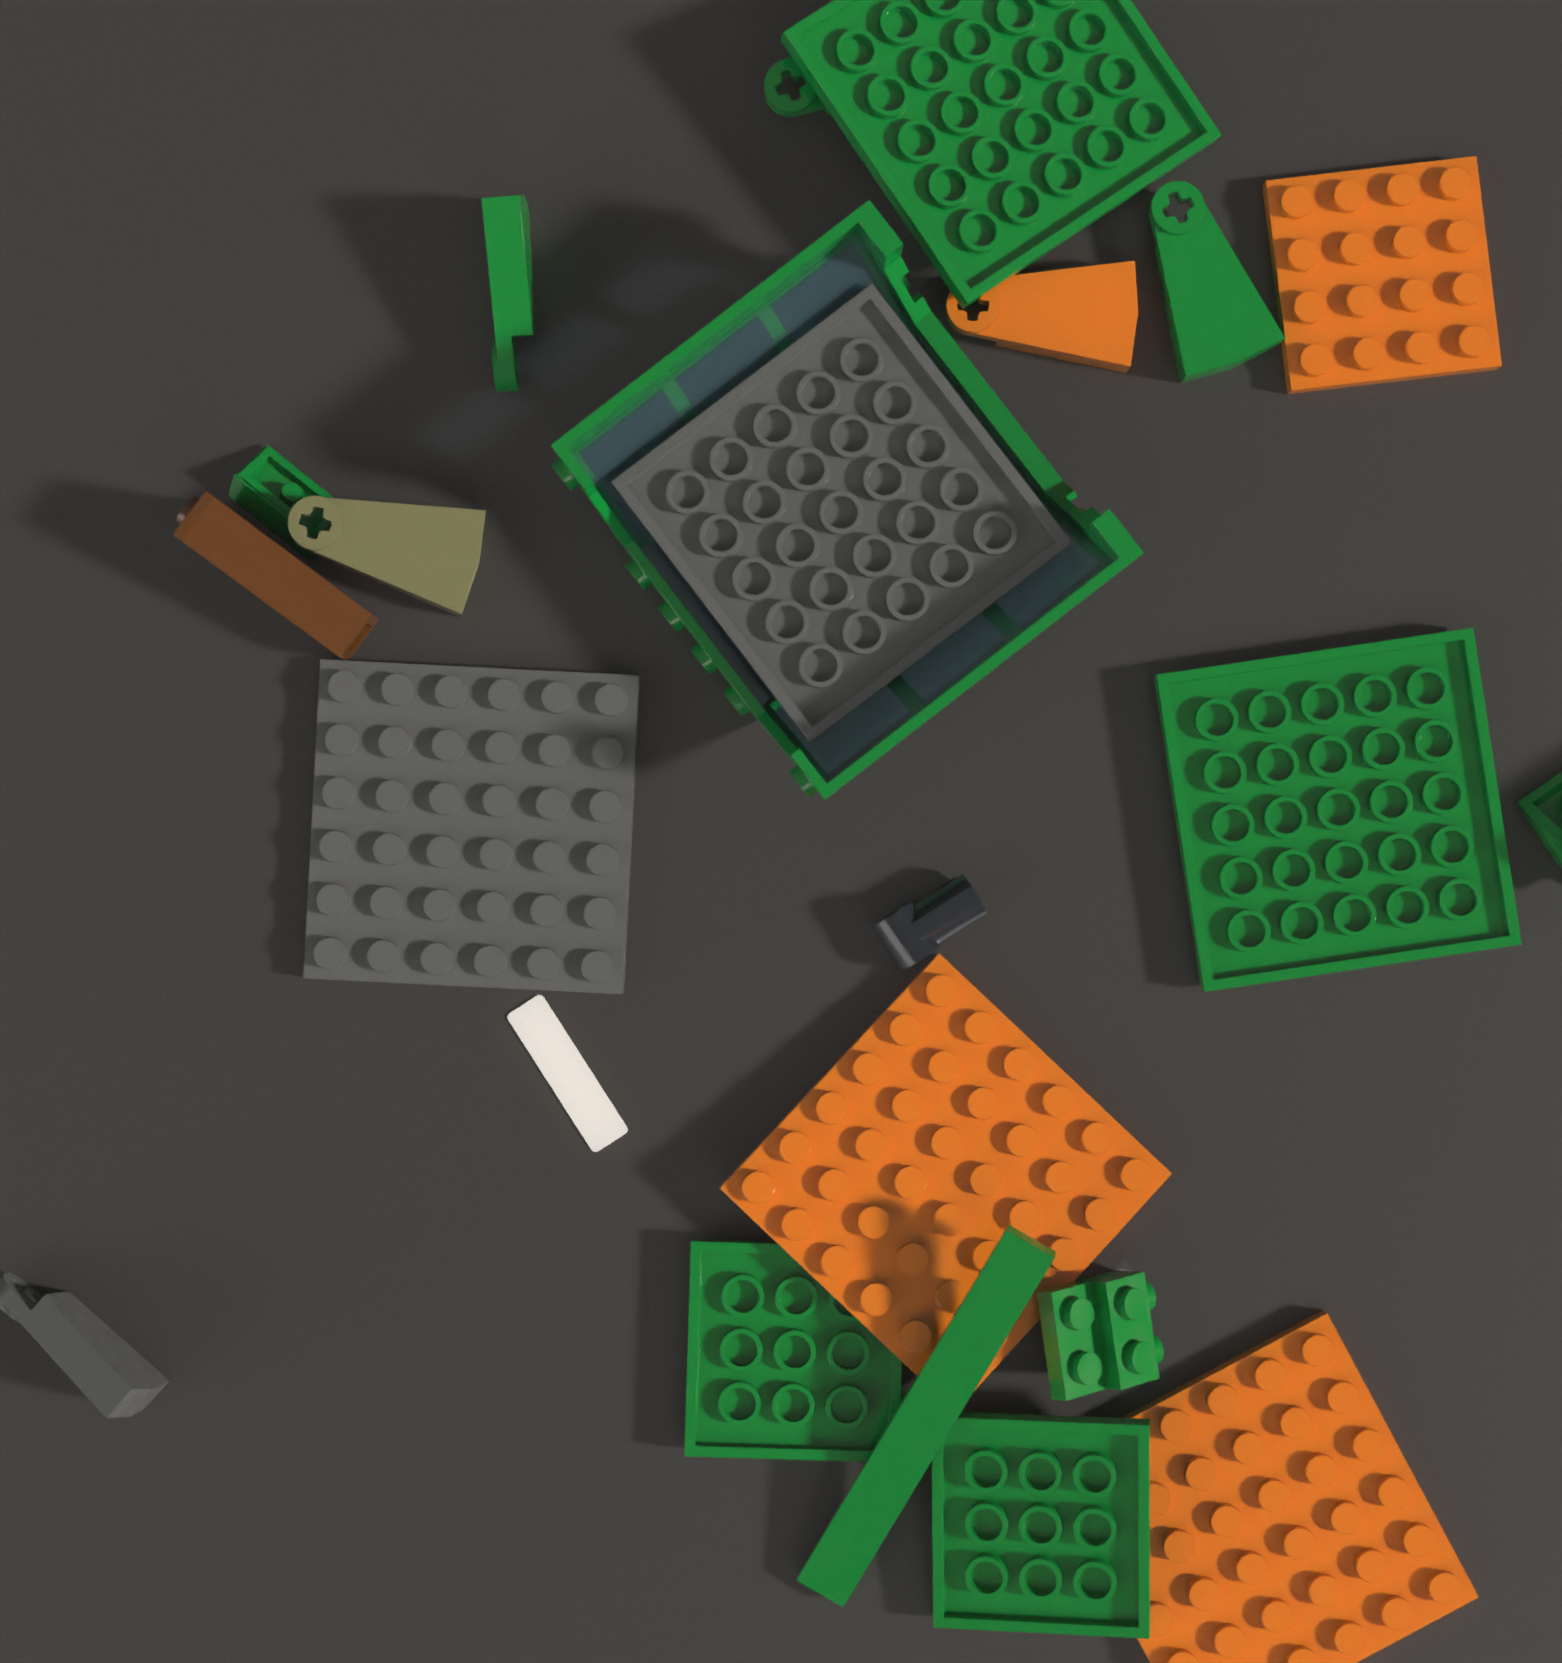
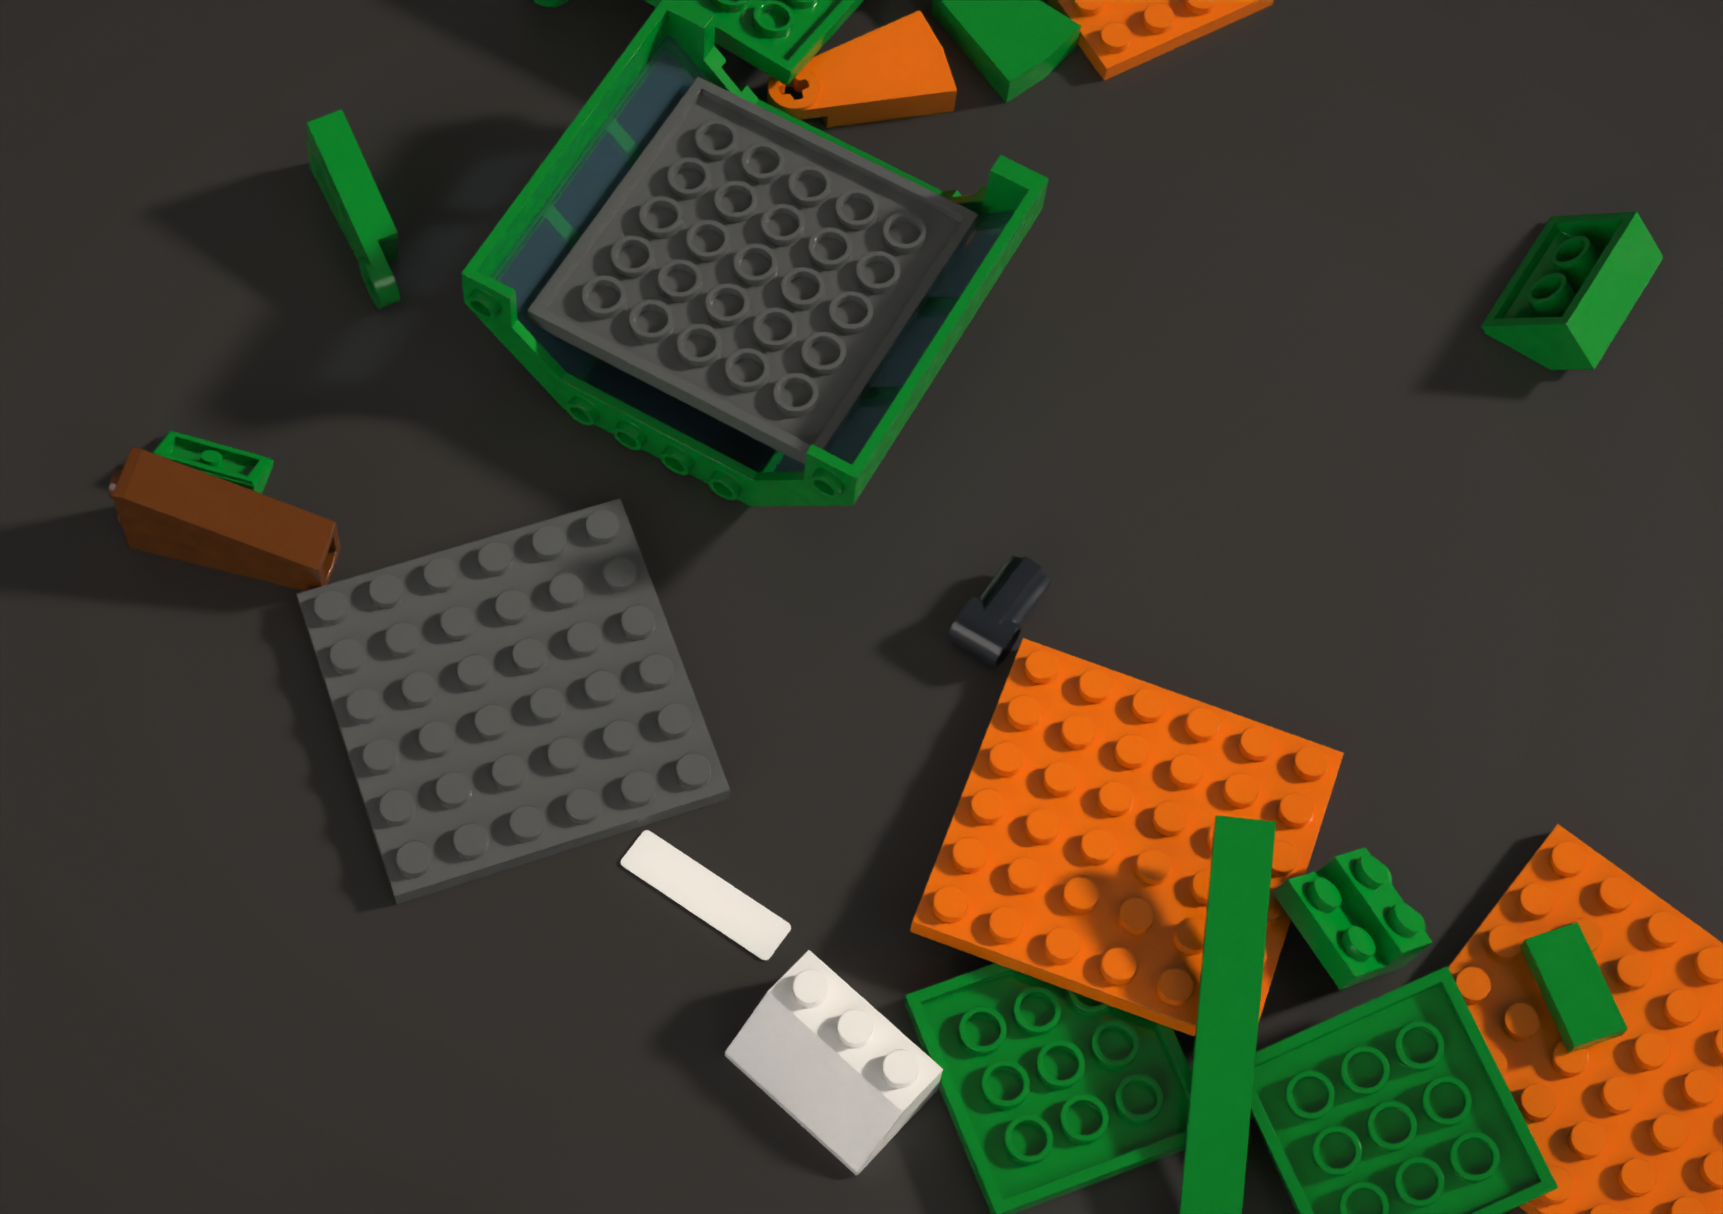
camera: 25 degrees left, 25 degrees down
olive piece [288,496,486,617] -> none
green plate [1154,628,1522,992] -> none
none -> white slope [725,950,943,1176]
none -> green tile [1520,922,1628,1053]

